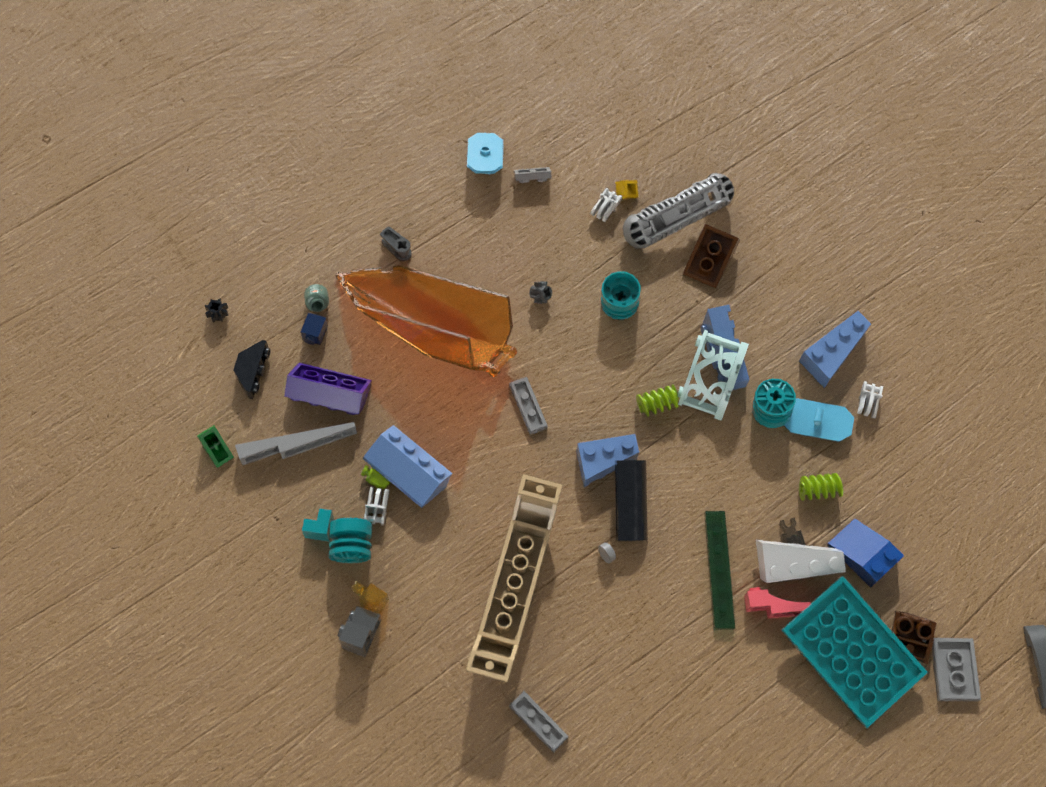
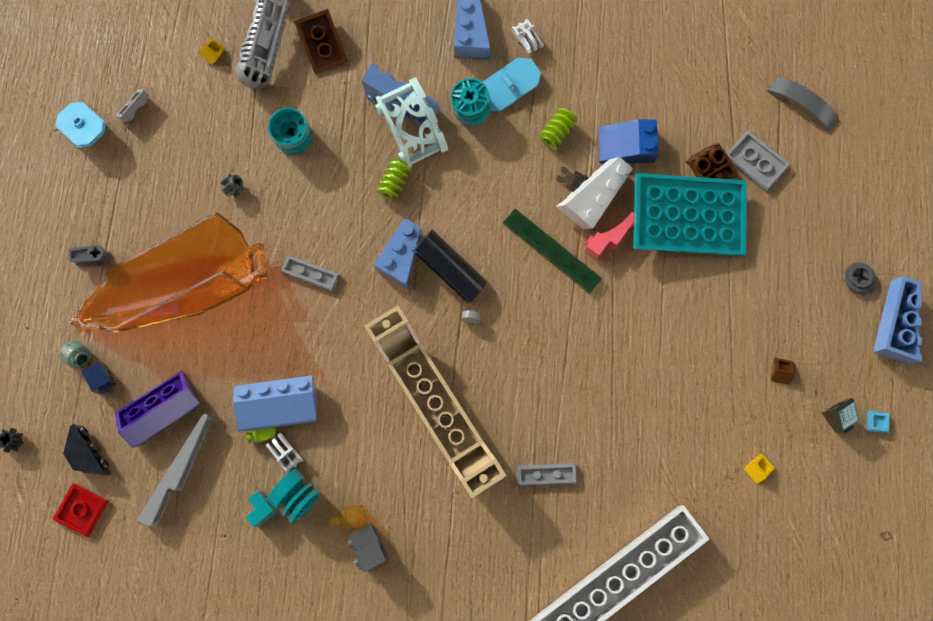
camera: 40 degrees left, 10 degrees up
green slope [197,425,234,468] -> none
white arm [590,188,622,222] -> none
none -> red tile [52,483,109,537]

